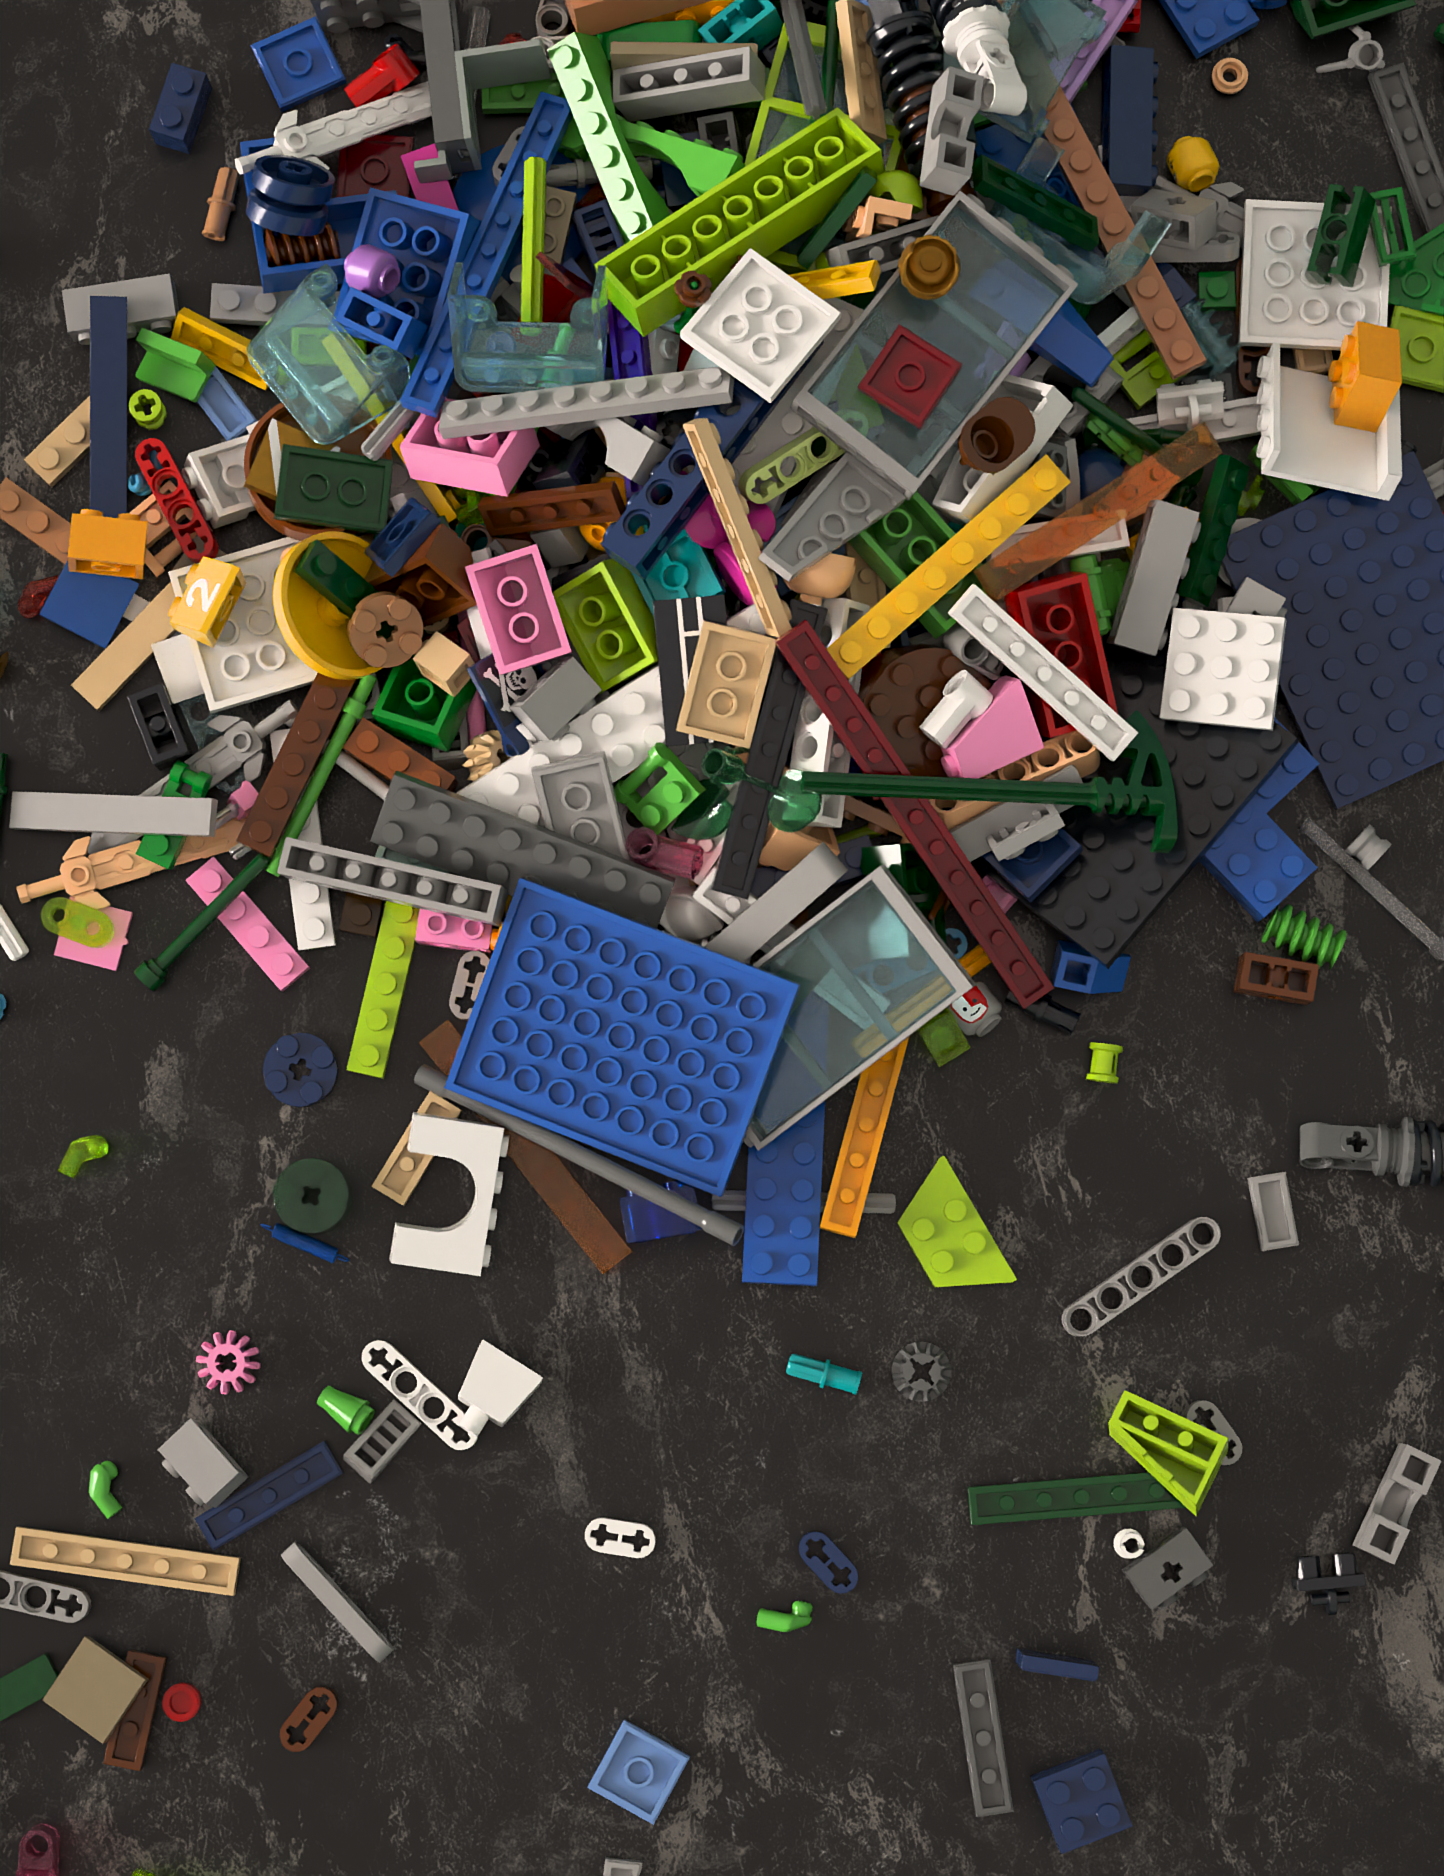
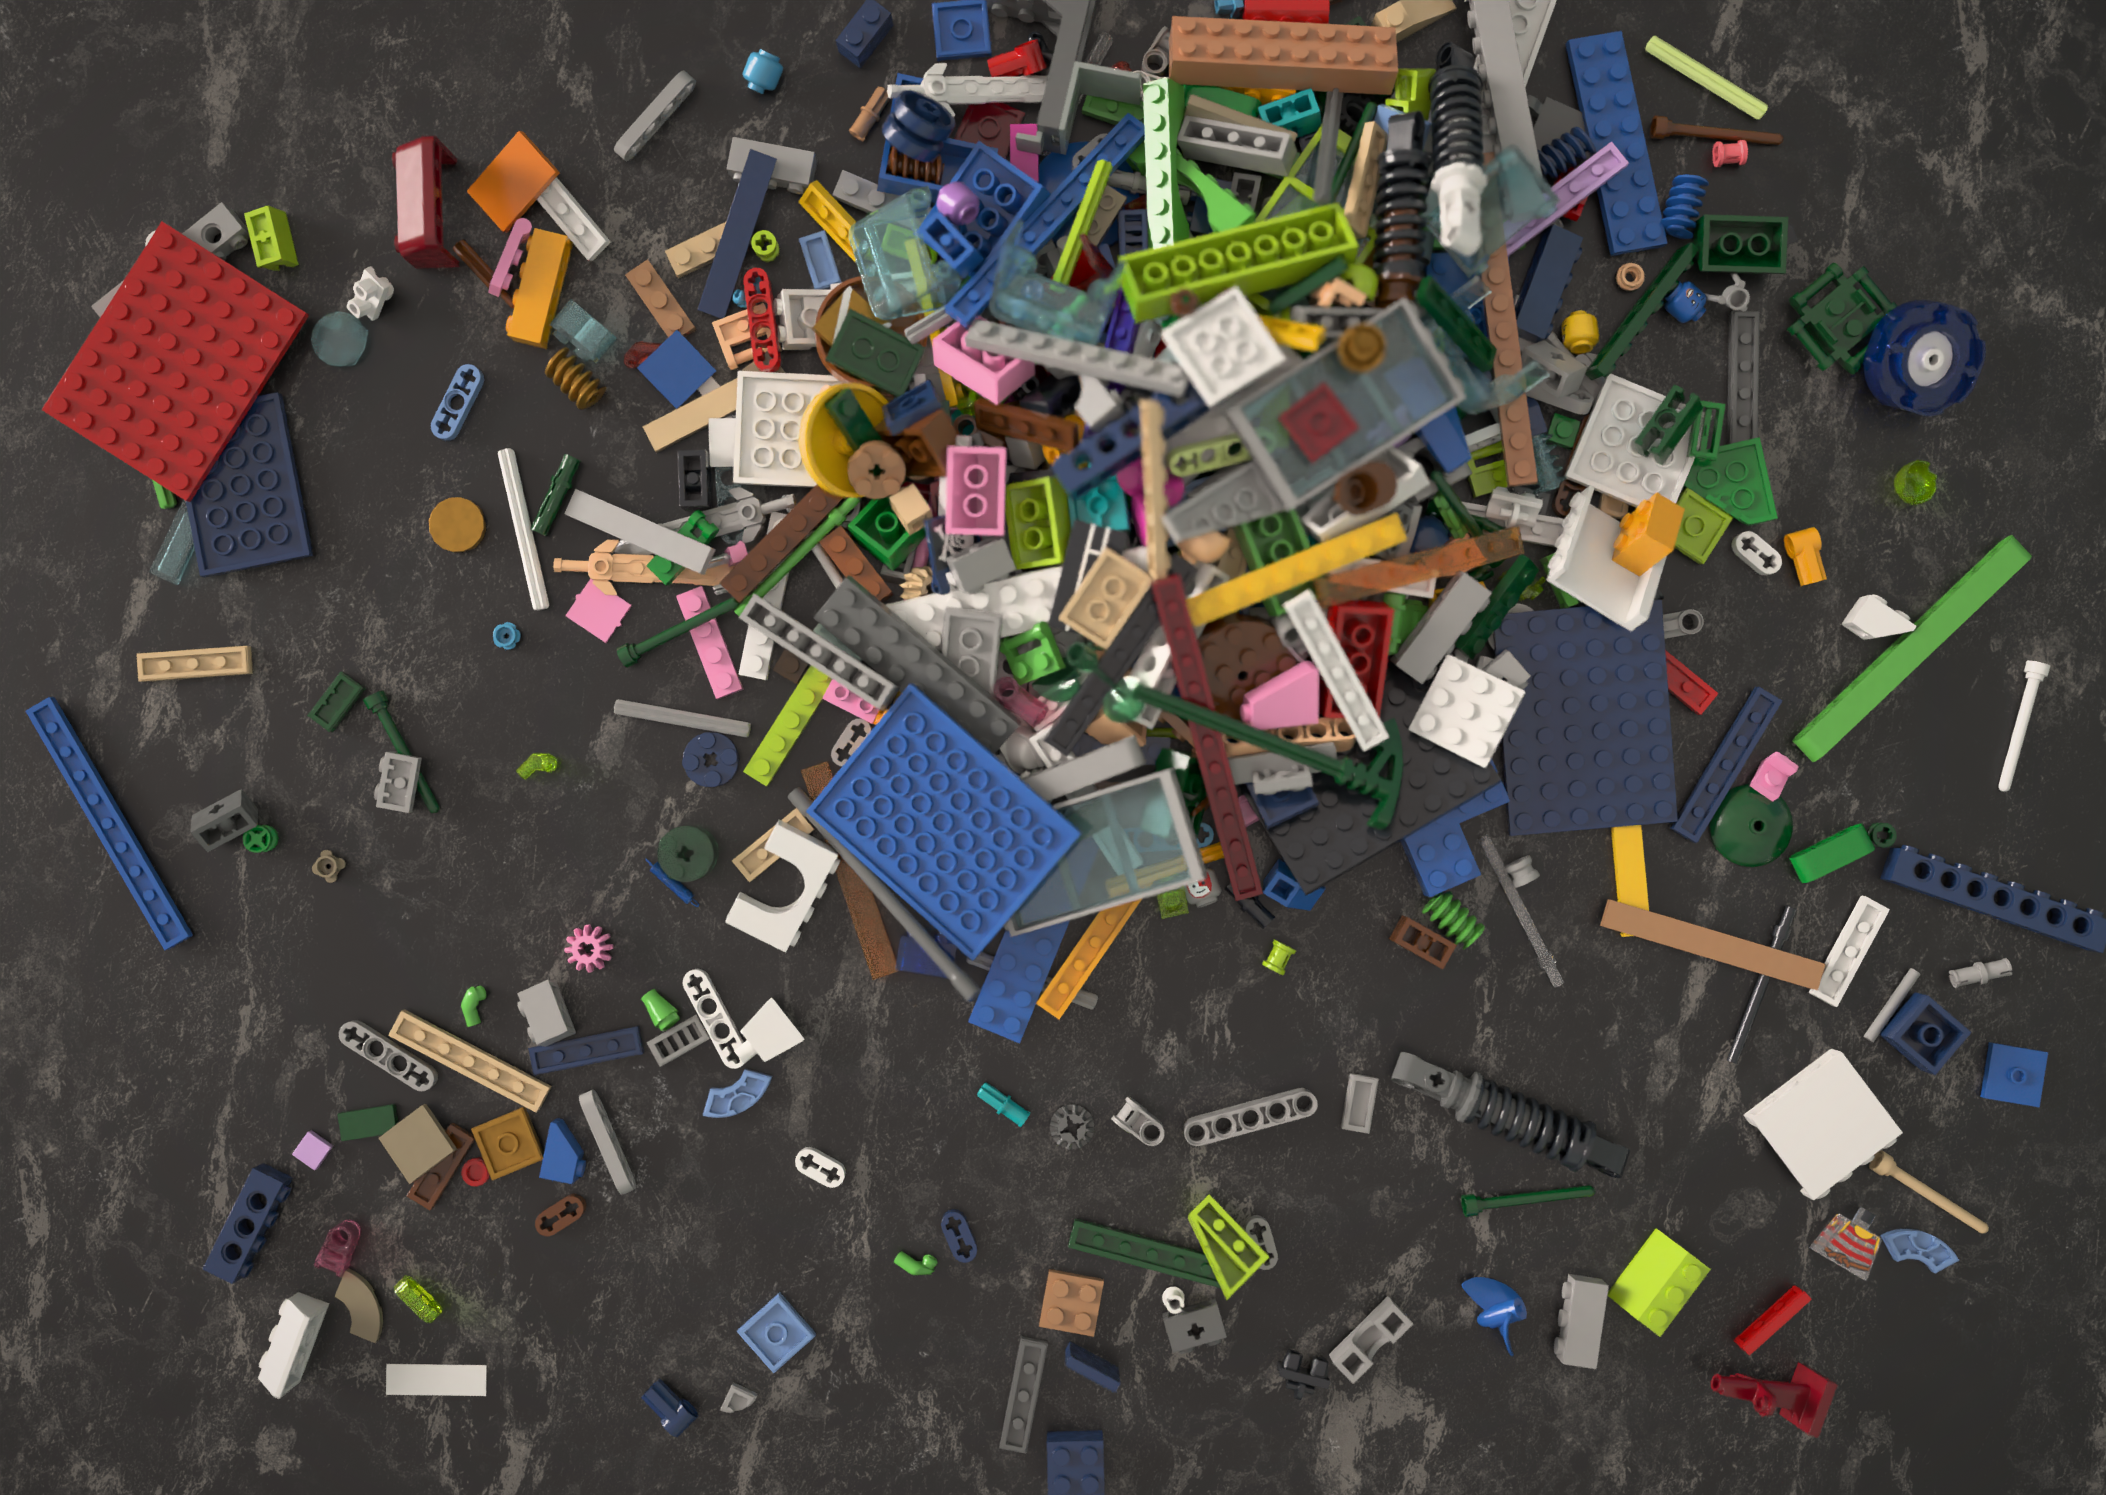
camera: 15 degrees right, 5 degrees up
clear neon green plate [41,897,115,948] -> none
light orange brick [68,509,147,579] -> none
bright green panel [135,328,216,403] -> none
yellow slope [168,556,247,648] -> none
lime wing [897,1156,1017,1287] -> none
light grey arch [919,66,984,196] -> none
white piece [919,670,993,749] -> none
none -> pearl gold plate [471,1107,544,1180]
none -> blue slope [539,1118,586,1184]
none -> light grey axle [614,699,751,737]
none -> medium blue tile [703,1068,773,1118]
none -> dark azure head [743,49,783,94]
none -> medium nougat plate [1039,1269,1104,1337]
none -> light grey piece [1111,1096,1164,1146]
none -> dark green plate [1585,242,1699,380]
none -> blue head [1664,281,1707,323]

